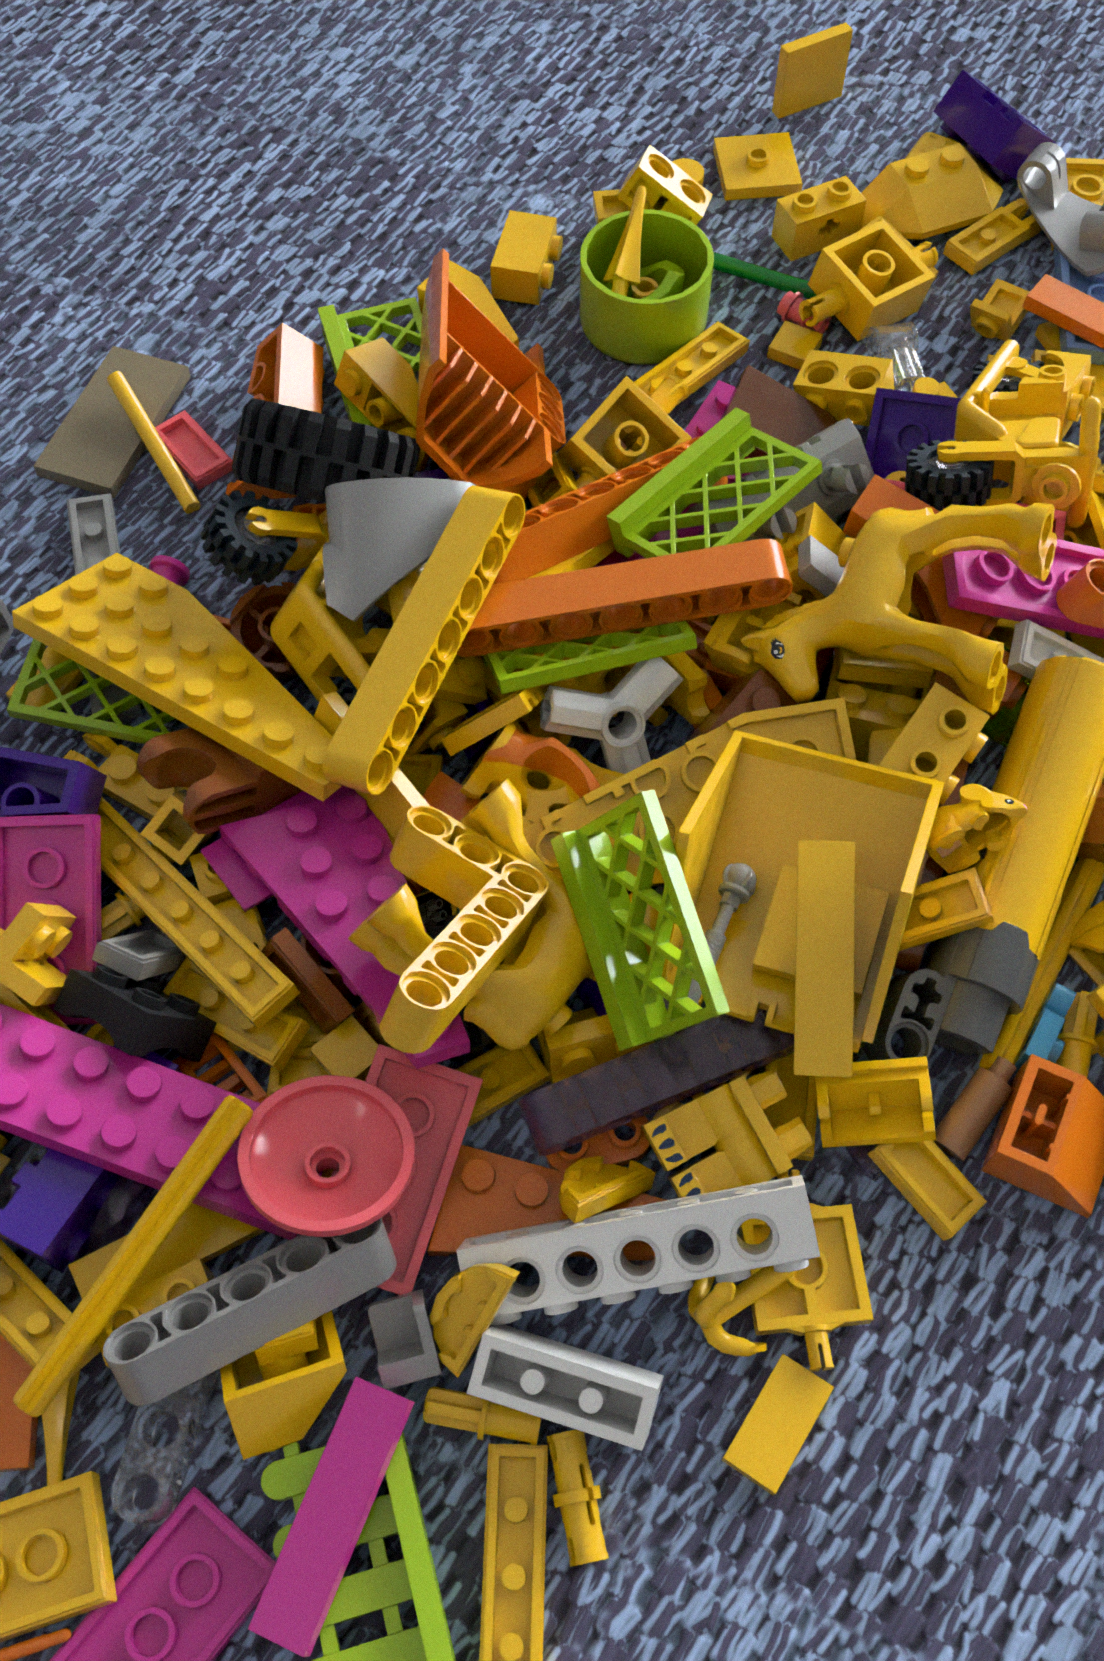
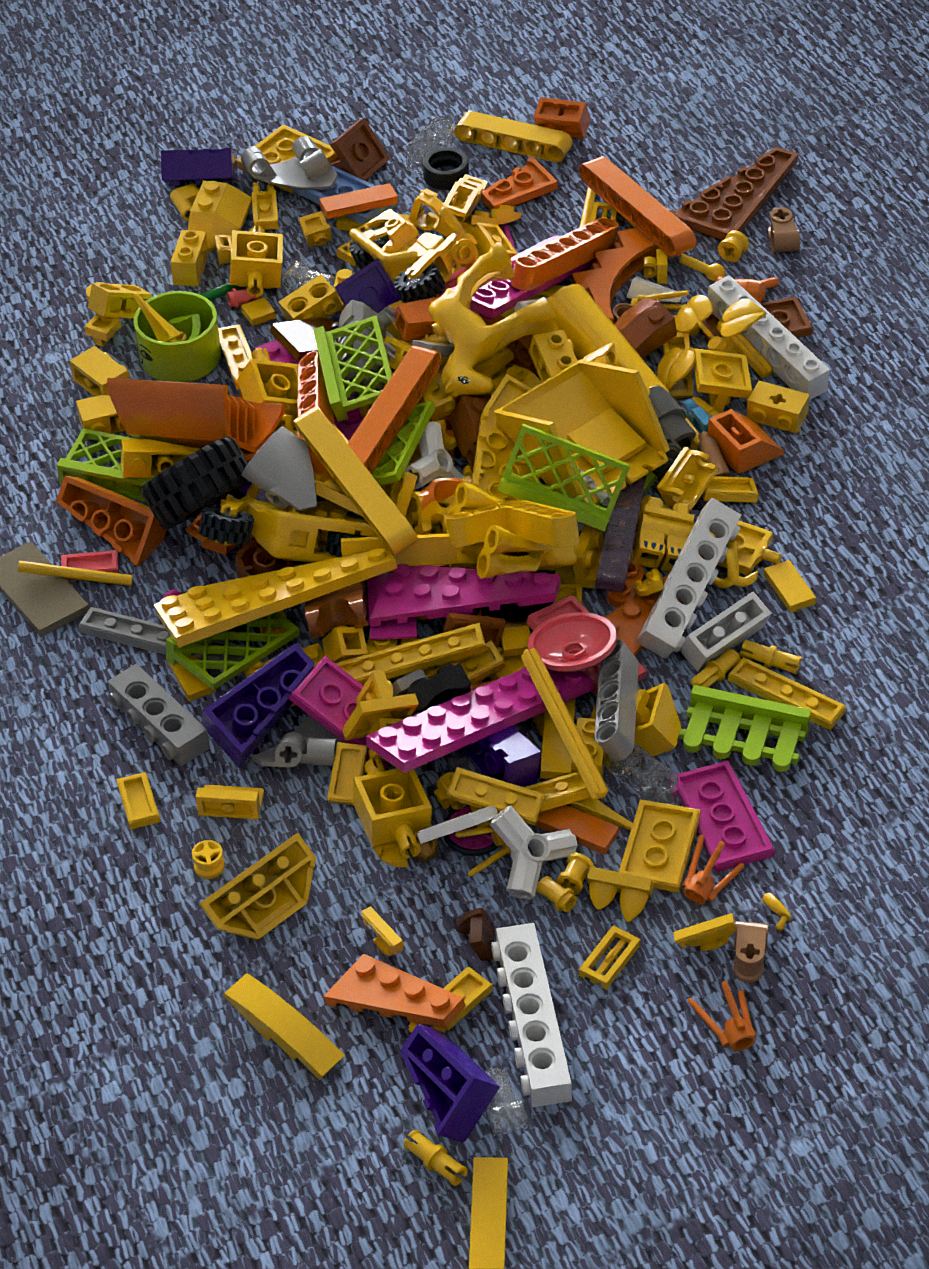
camera: 55 degrees left, 15 degrees down
dark pink tile [248,1376,415,1657] -> none
light grey panel [368,1289,442,1390] -> none
yellow tile [430,1263,520,1378] -> none
yellow plate [713,132,803,201] -> none
yellow tile [772,22,853,119] -> none
yellow slope [794,840,855,1078] -> none

